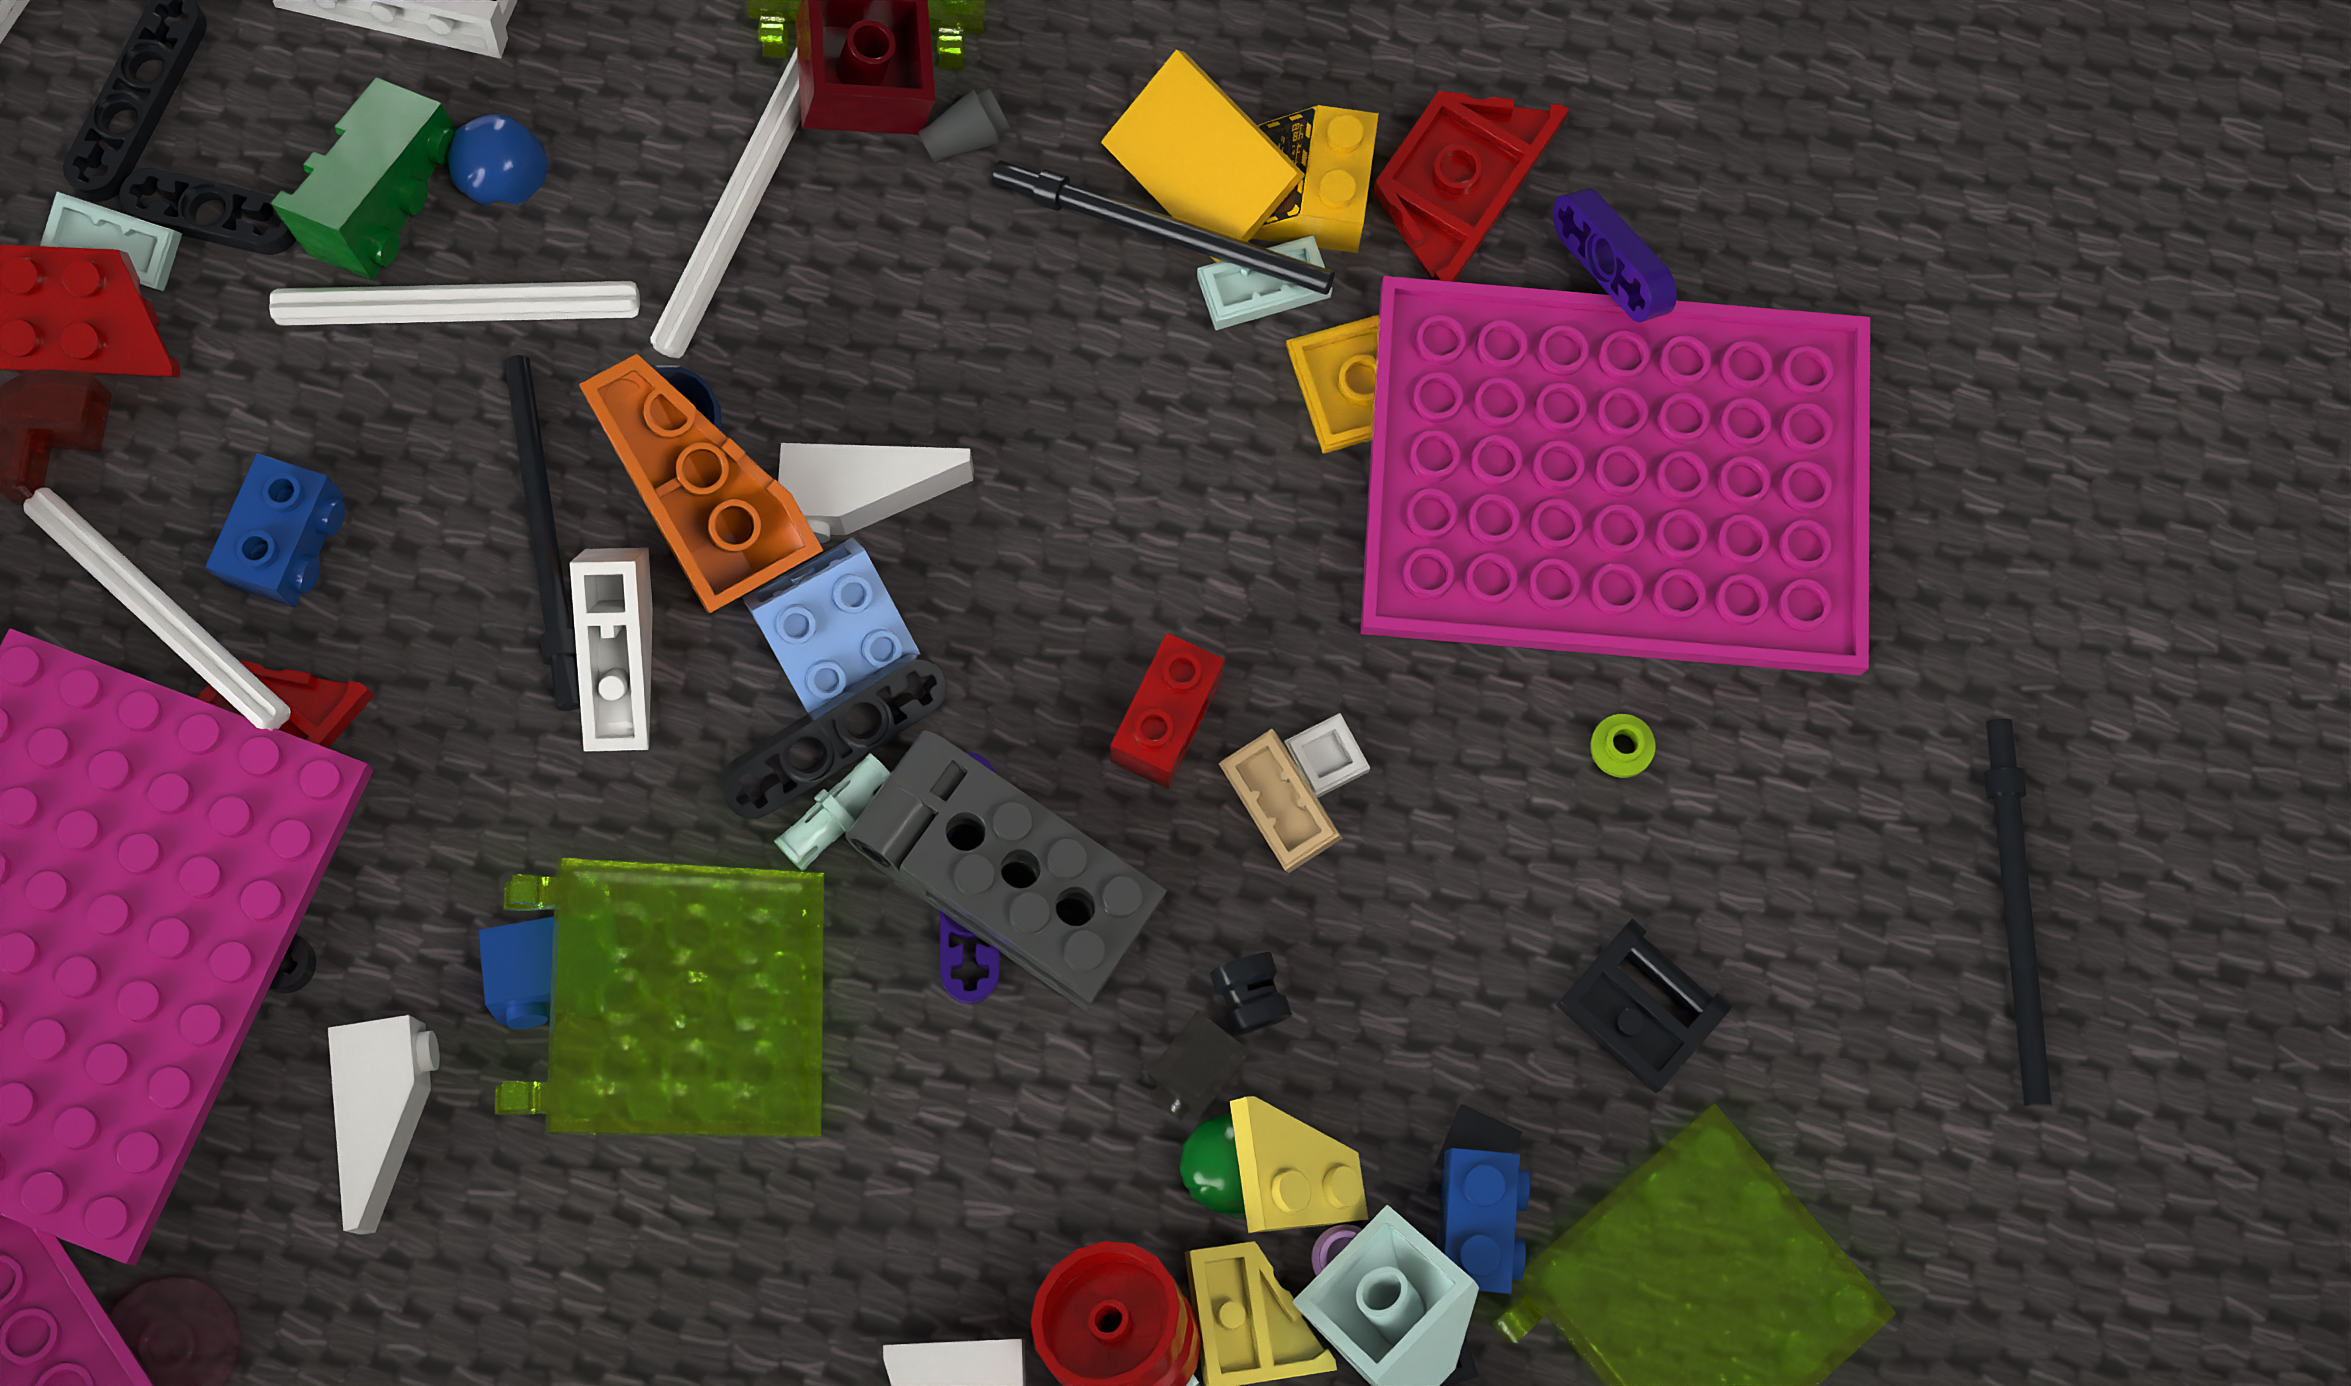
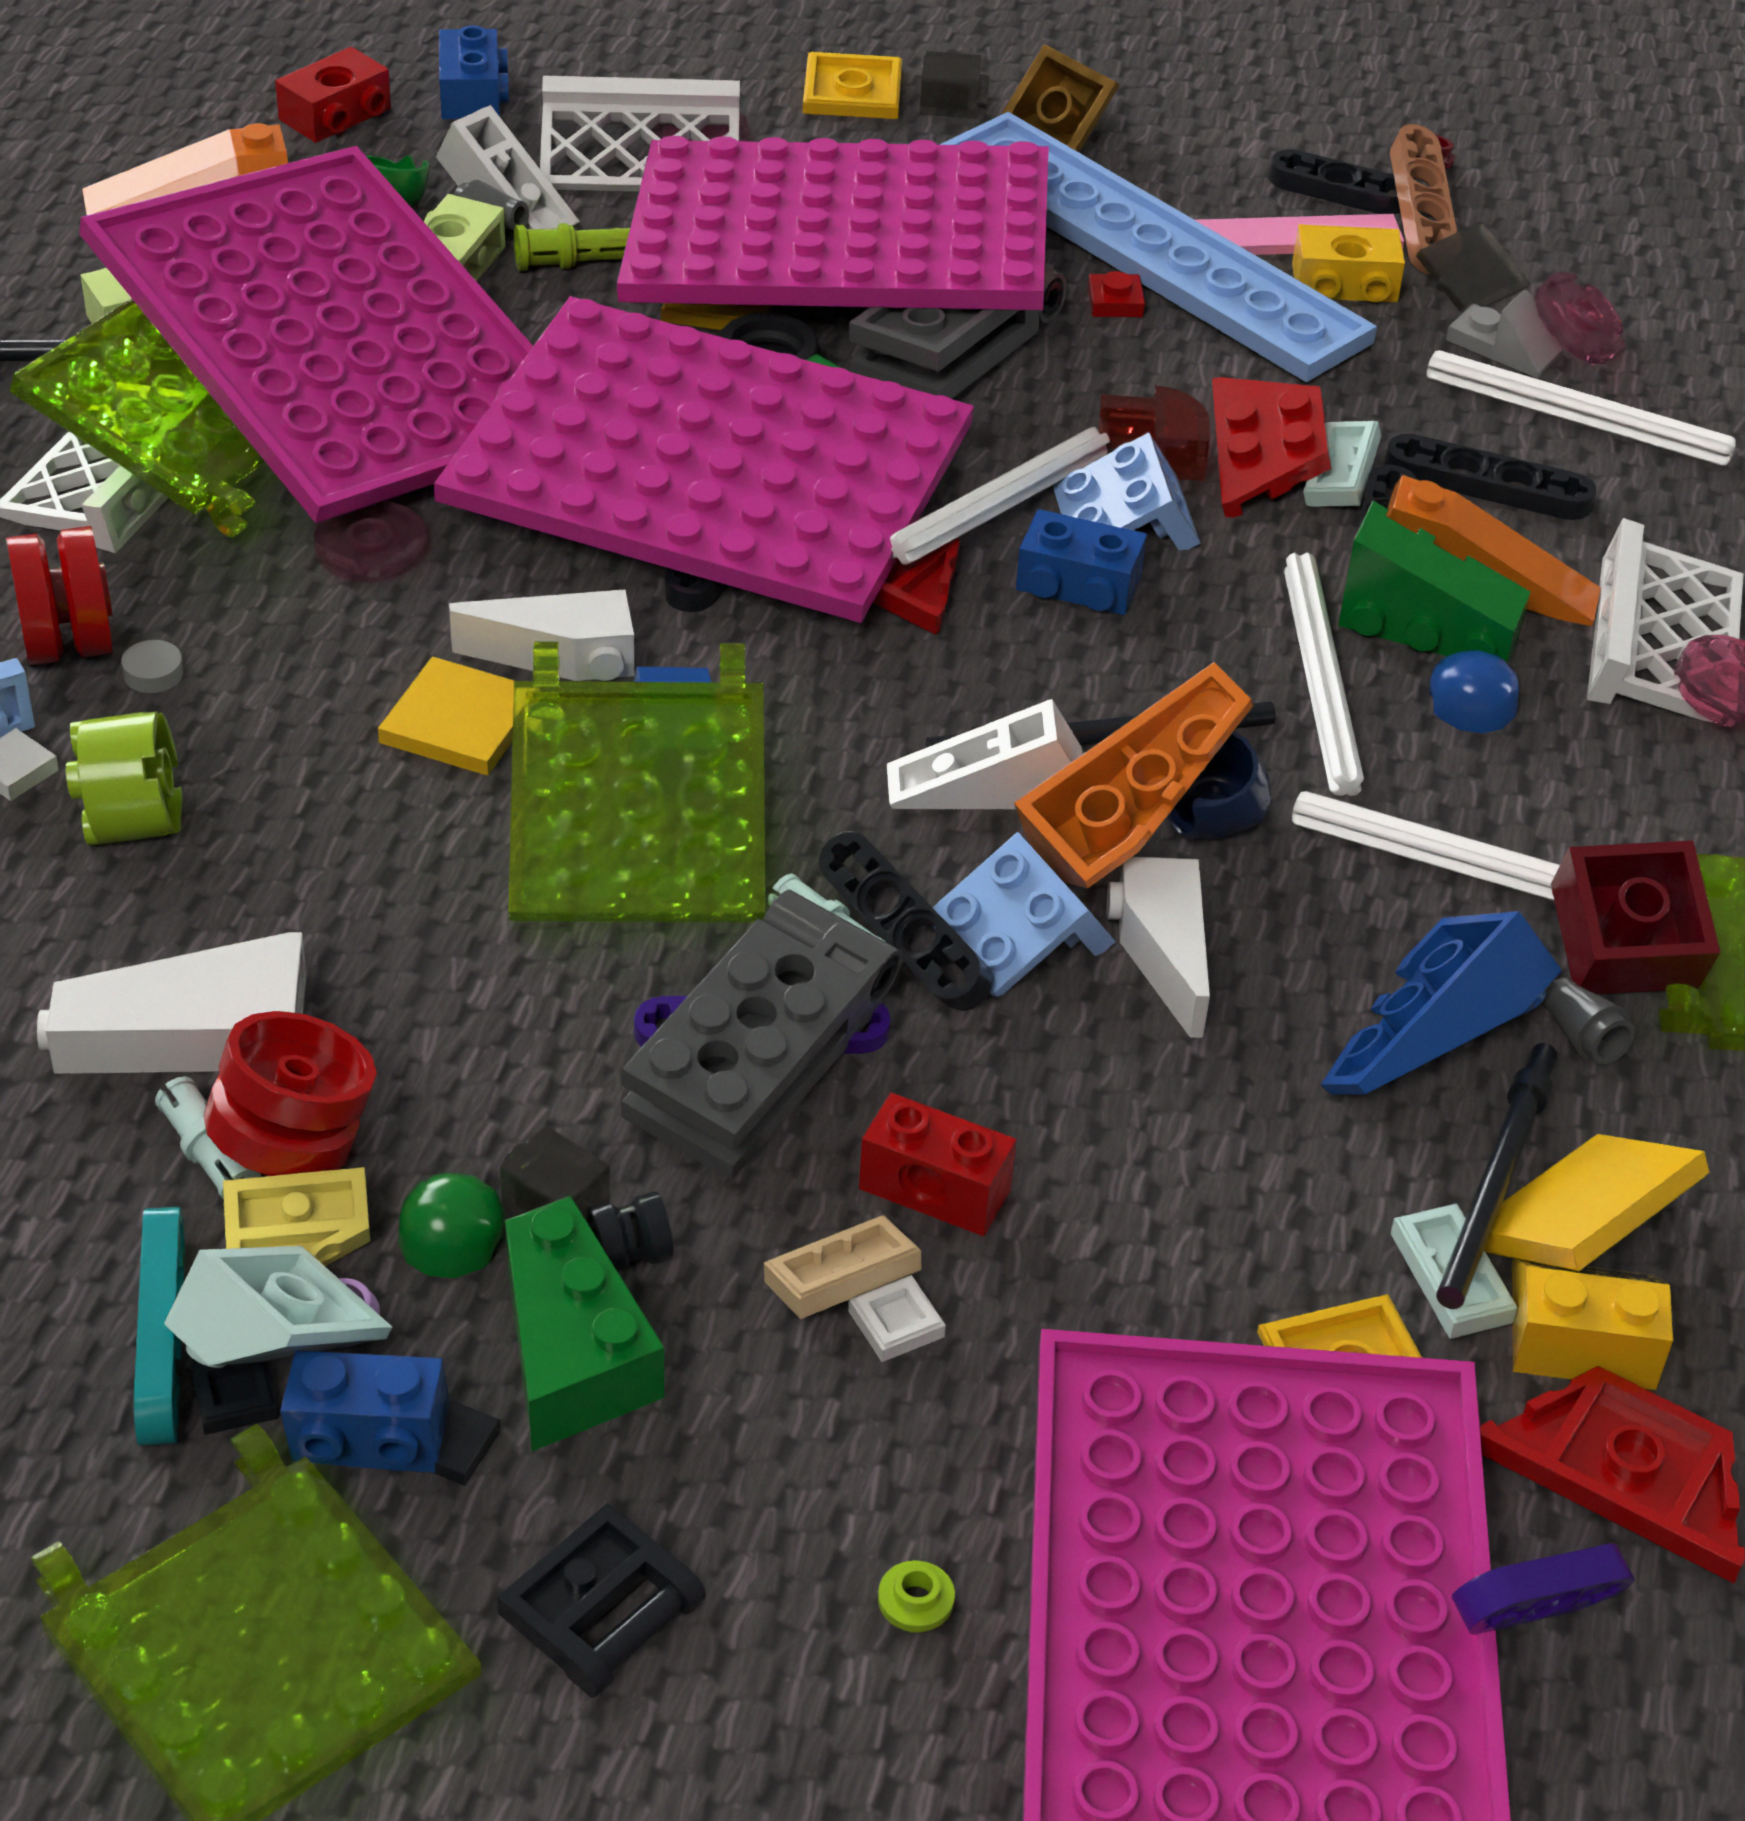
camera: 90 degrees right, 30 degrees down
light yellow wing [1230,1096,1368,1233] -> none
none -> yellow tile [378,656,540,776]
none -> green wedge [505,1196,665,1452]
none -> light blue bracket [1053,432,1201,550]
none -> blue wedge [1321,911,1562,1095]
none -> orange wedge [1386,475,1601,626]

